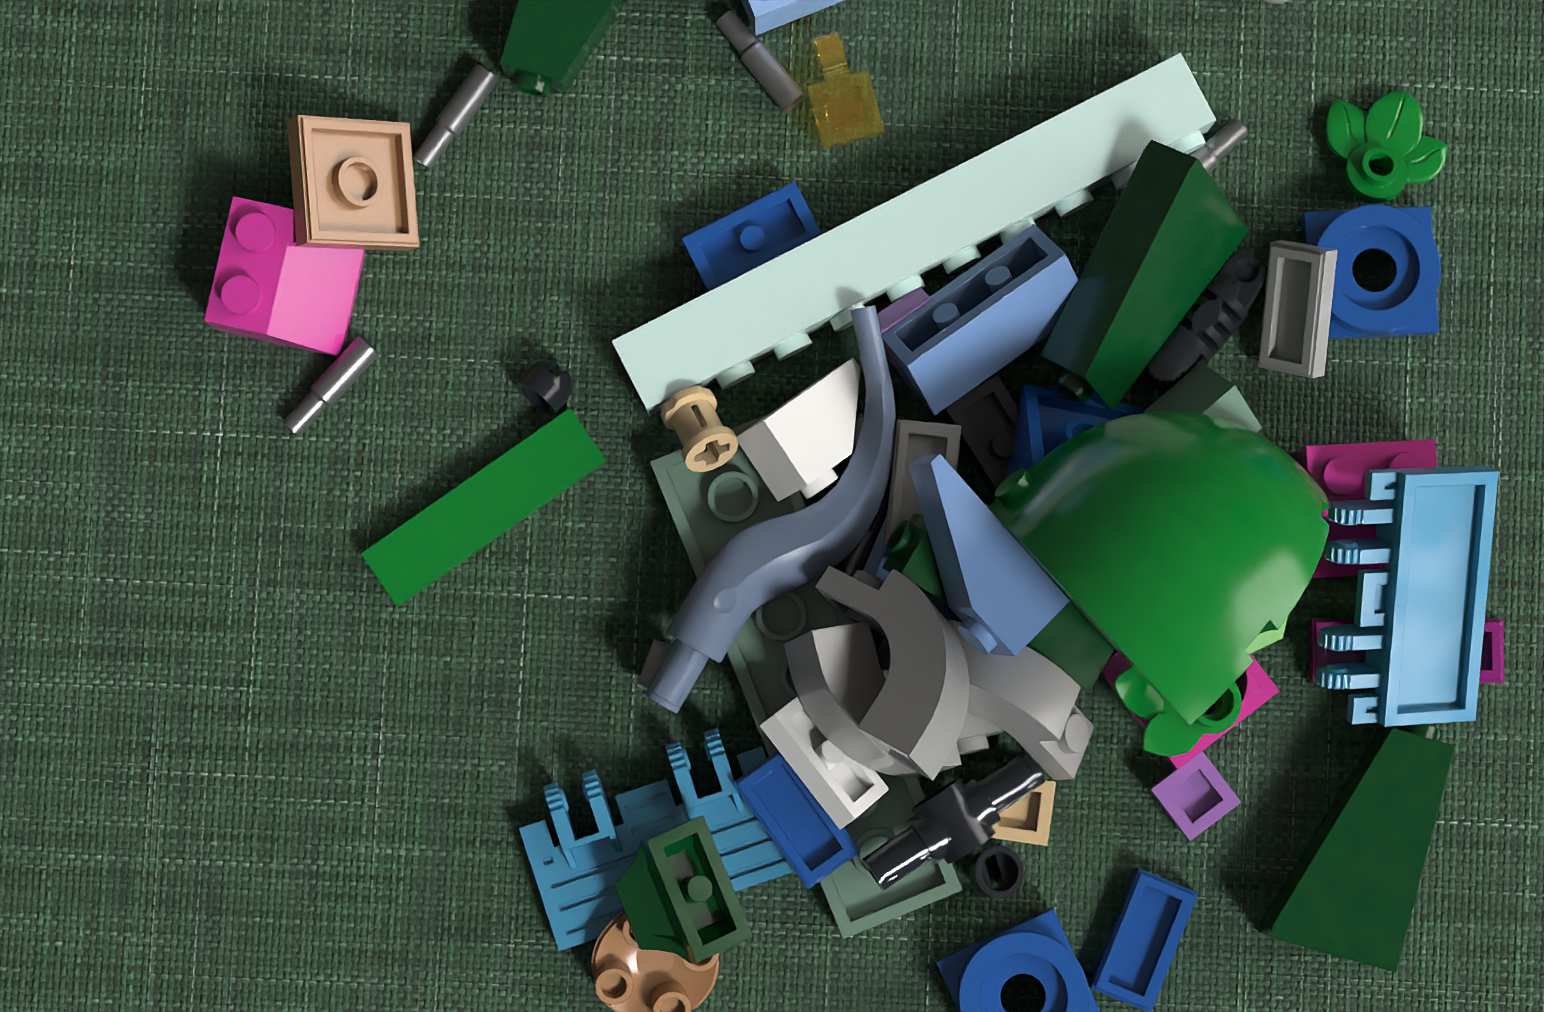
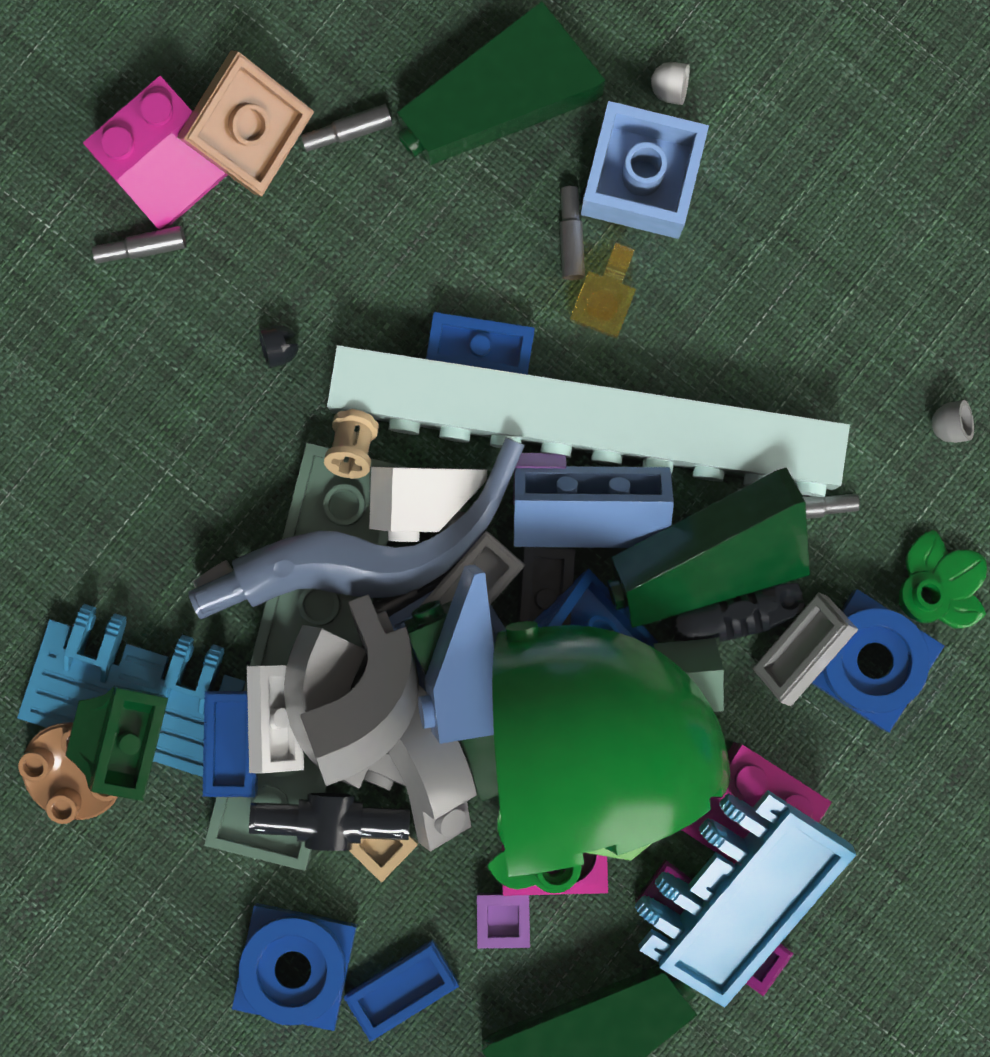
camera: 40 degrees right, 0 degrees up
green tile [361,408,607,607] -> none
black hinge [969,846,1024,898] -> none

